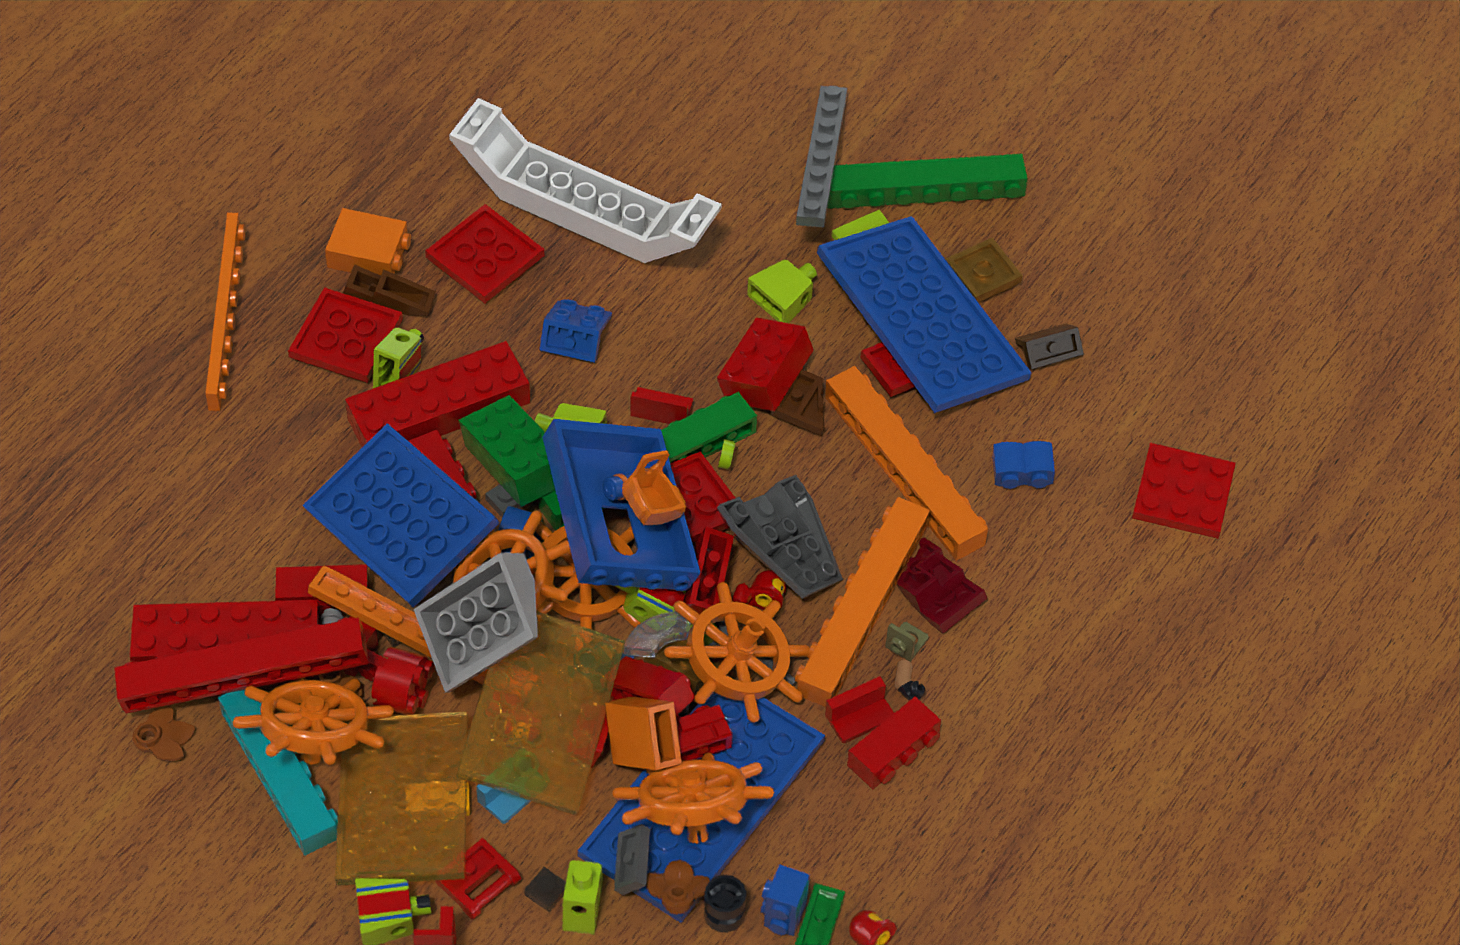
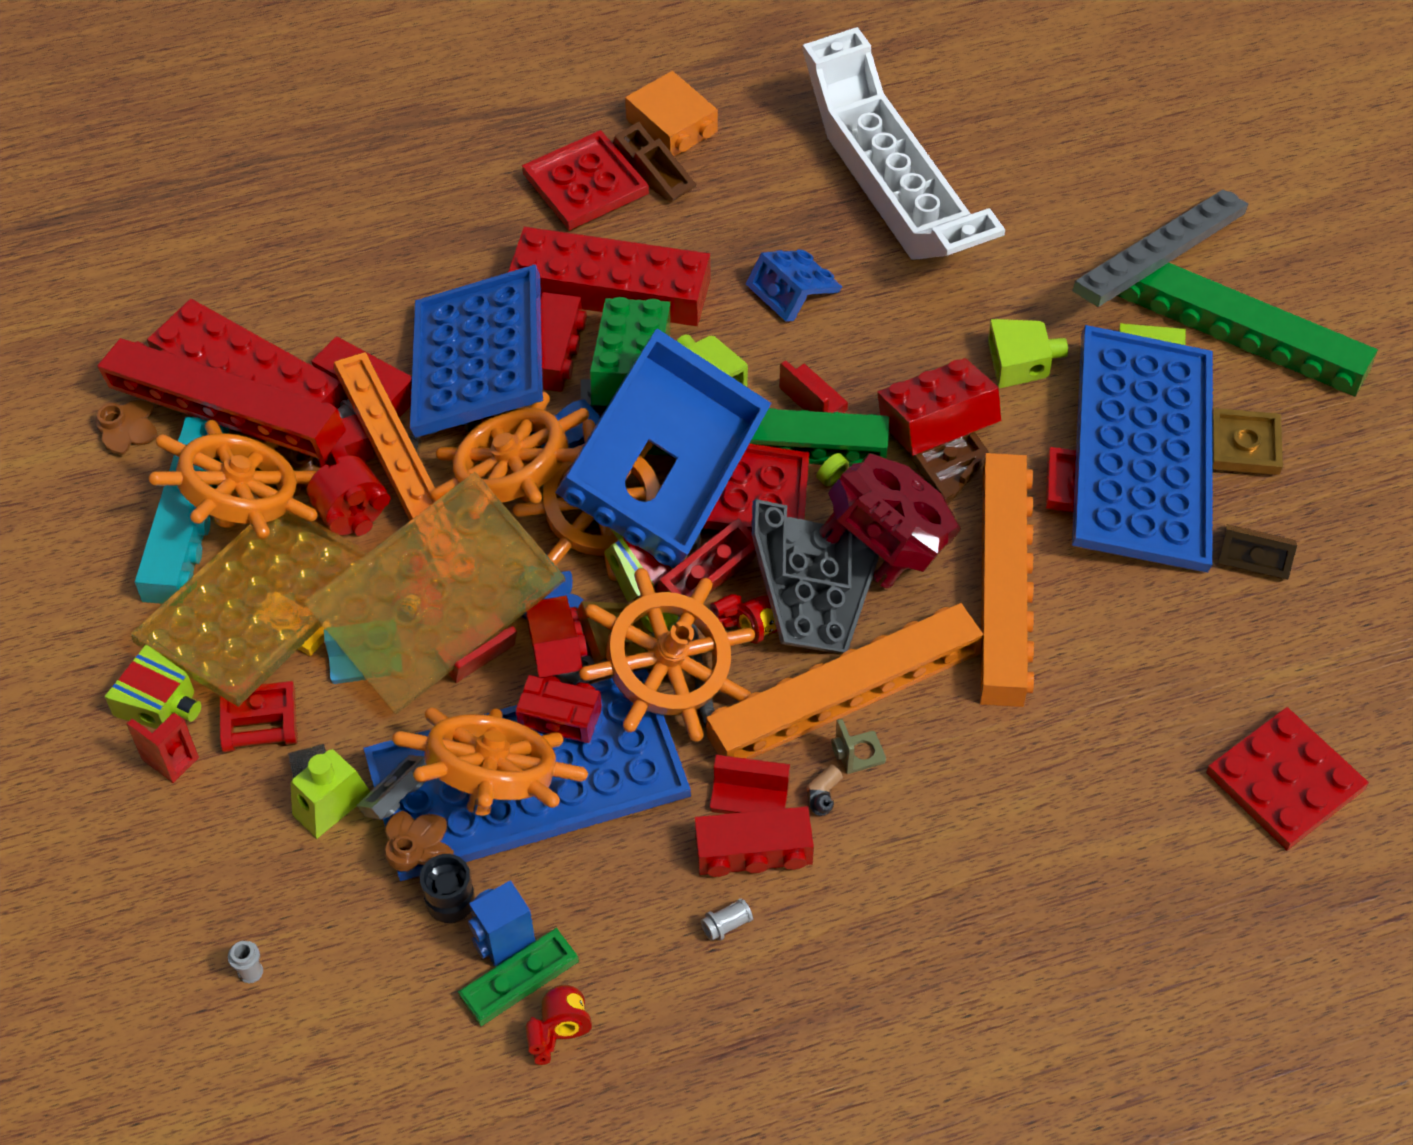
camera: 40 degrees right, 0 degrees up
orange plate [205,212,245,411] -> none
lime torso [373,328,424,388] -> none
light grey slope [414,553,538,693] -> none
red plate [425,204,545,303] -> none
orange piece [602,450,686,525] -> none
orange brick [605,696,682,770] -> none
clear tile [624,611,692,658] -> none
dark red slope [897,537,987,634] -> none
blue brick [992,441,1055,489] -> none
none -> light grey pin [701,898,753,941]
none -> dark red brick [819,453,961,588]

